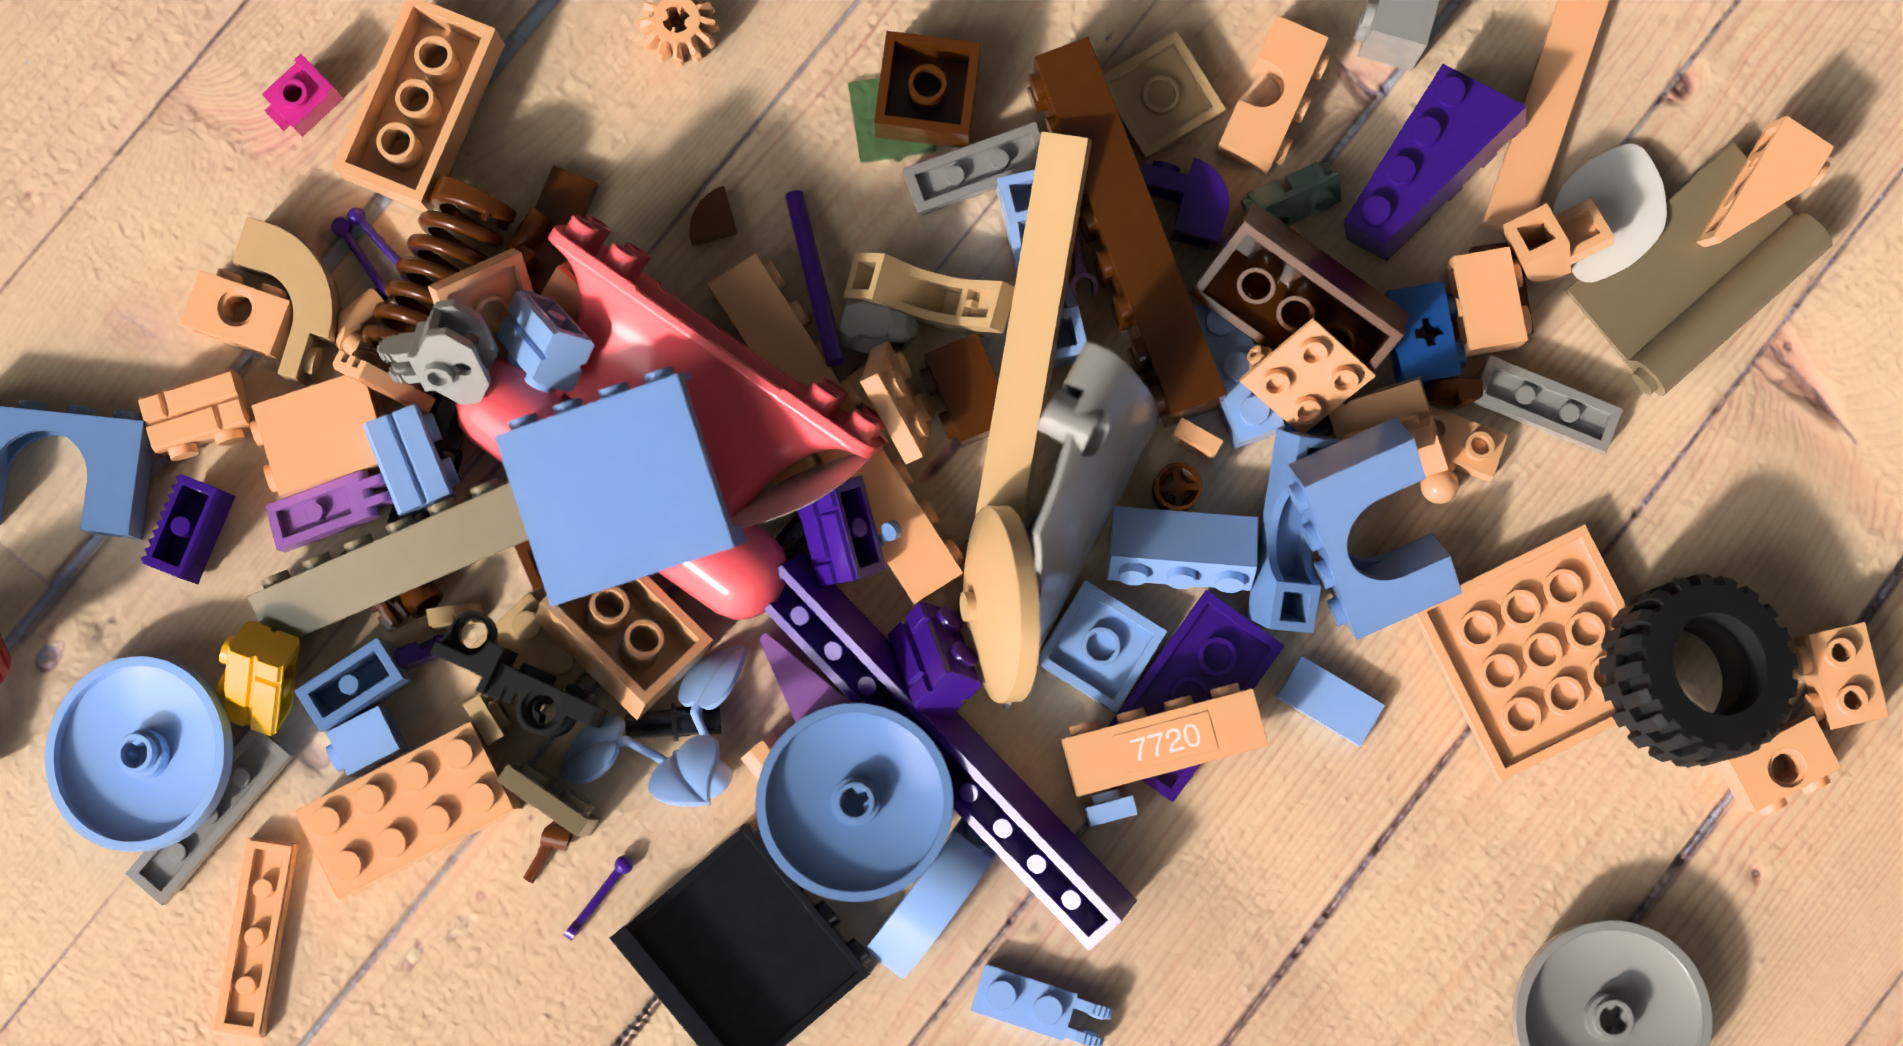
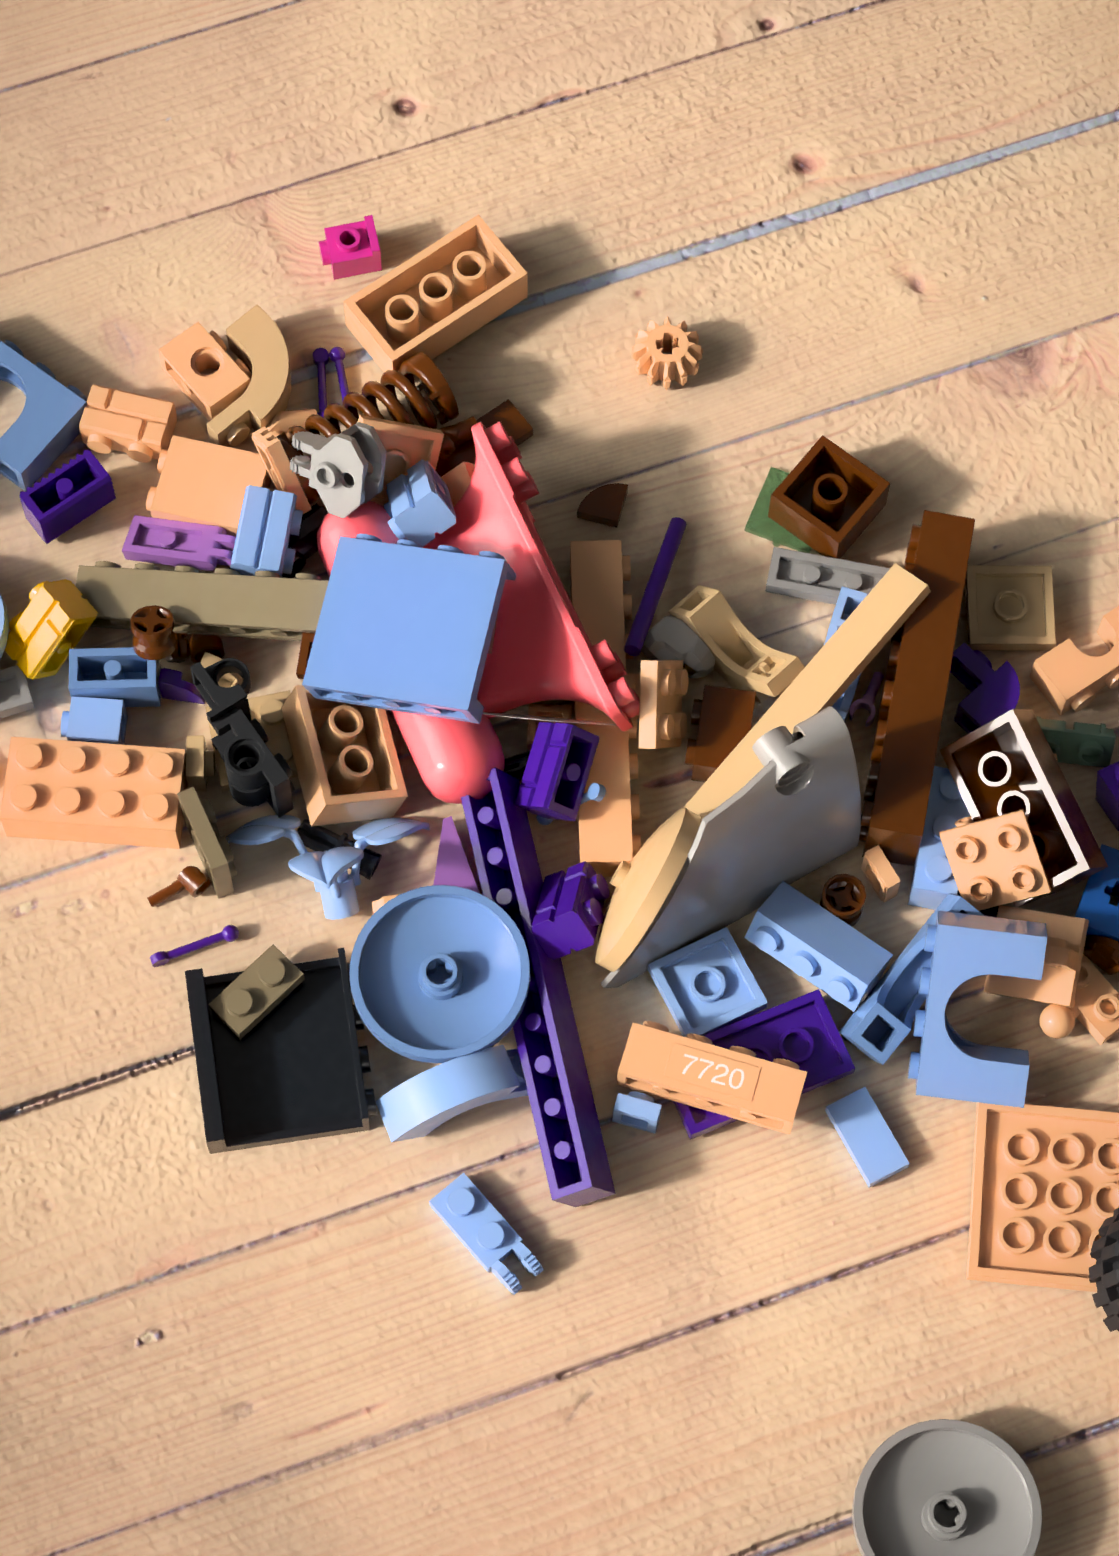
camera: 30 degrees right, 15 degrees down
none -> reddish brown wheel [130,605,176,660]
none -> dark tan plate [208,944,305,1040]

